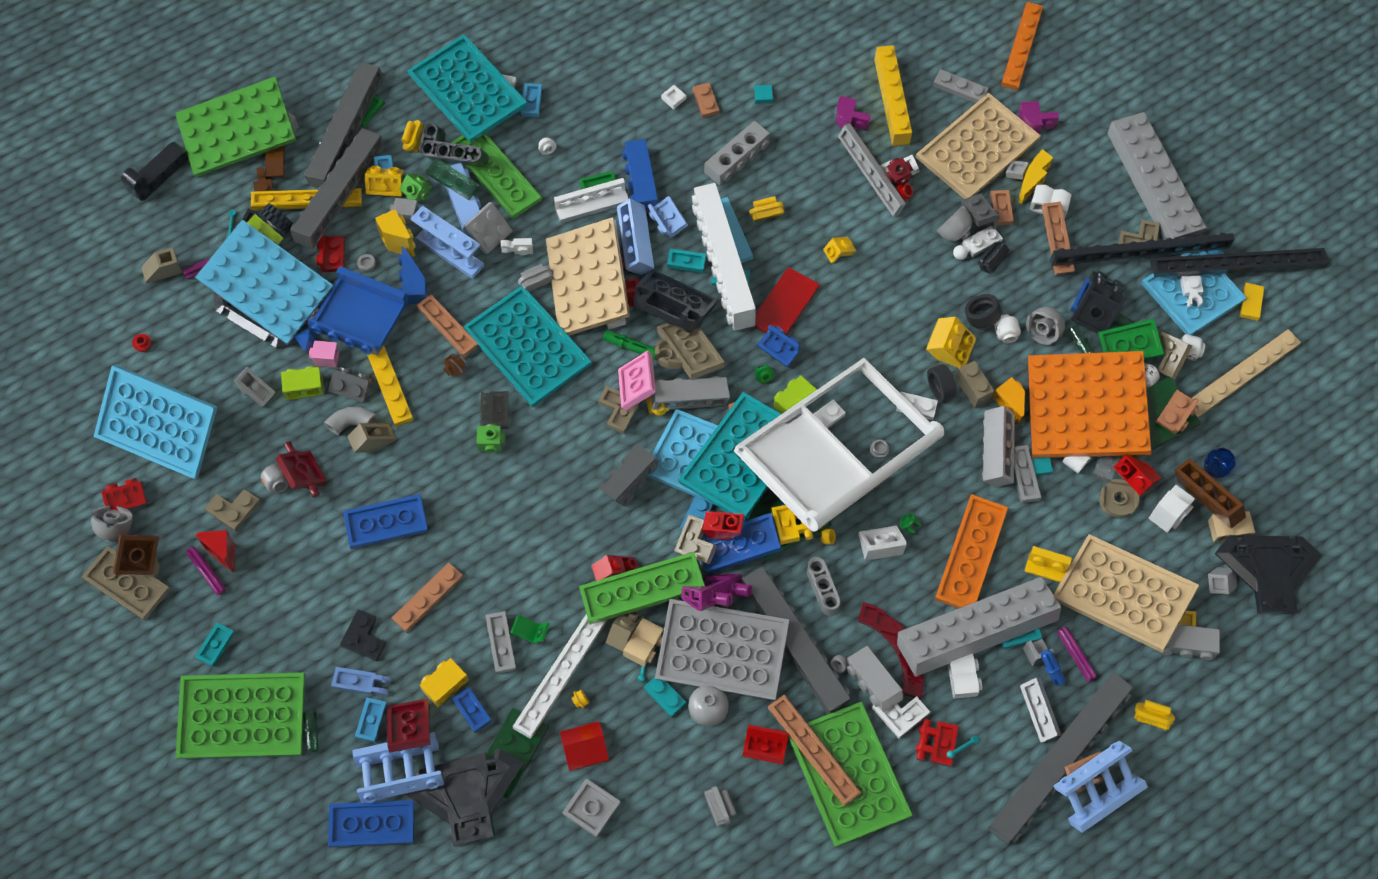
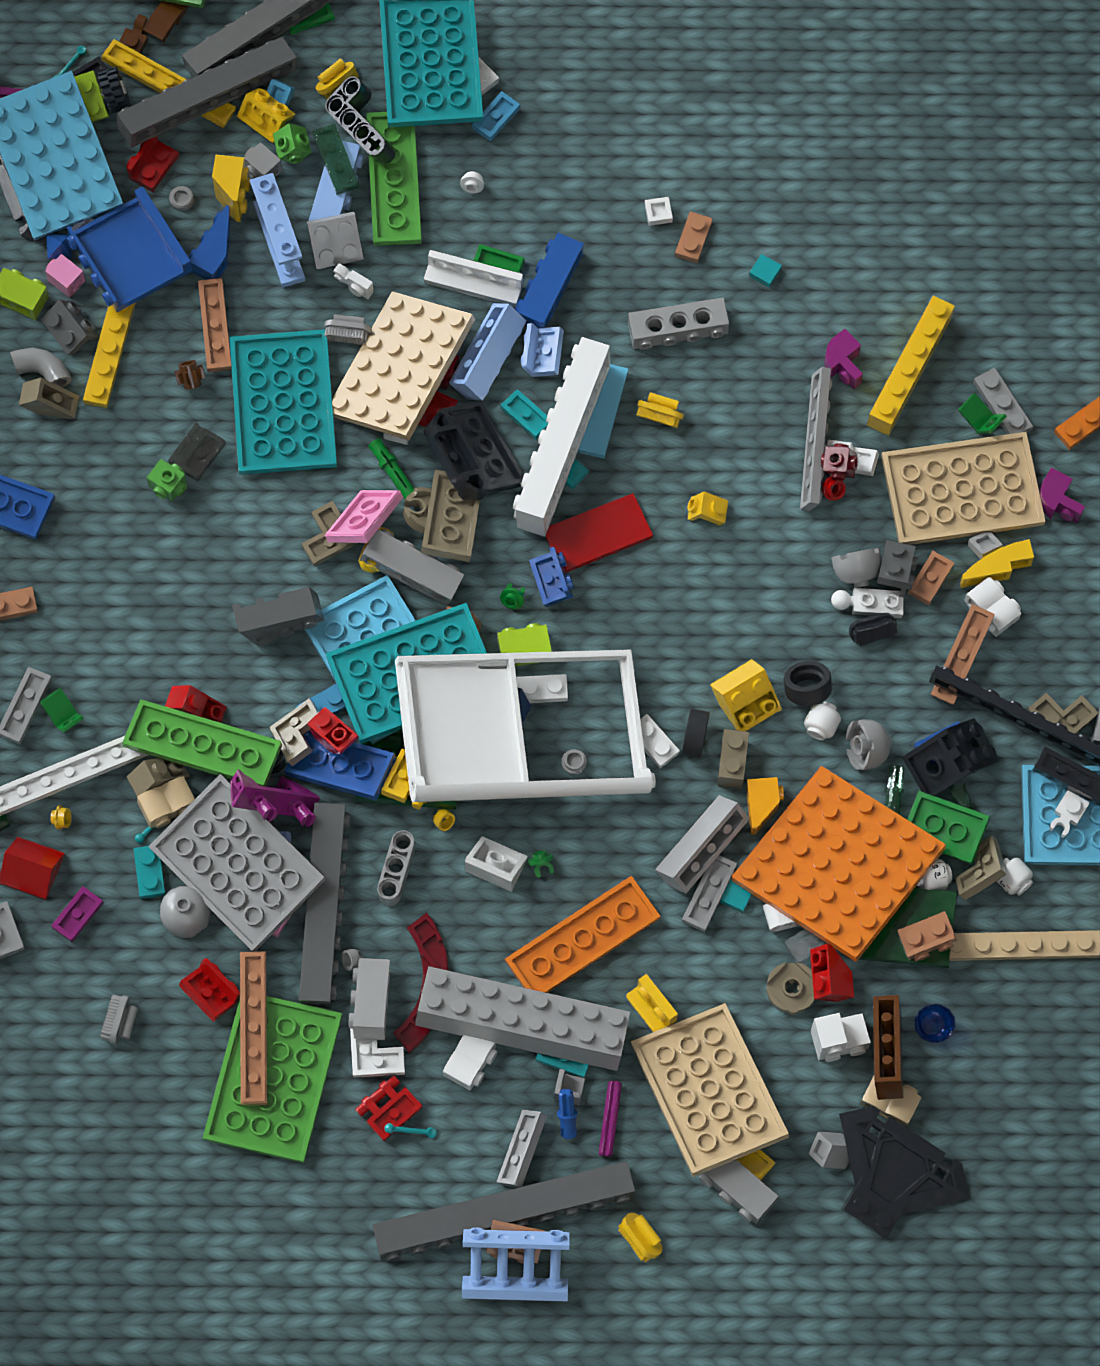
camera: 35 degrees right, 5 degrees up
none -> magenta plate [51,886,104,943]
none -> green bracket [958,393,1007,434]

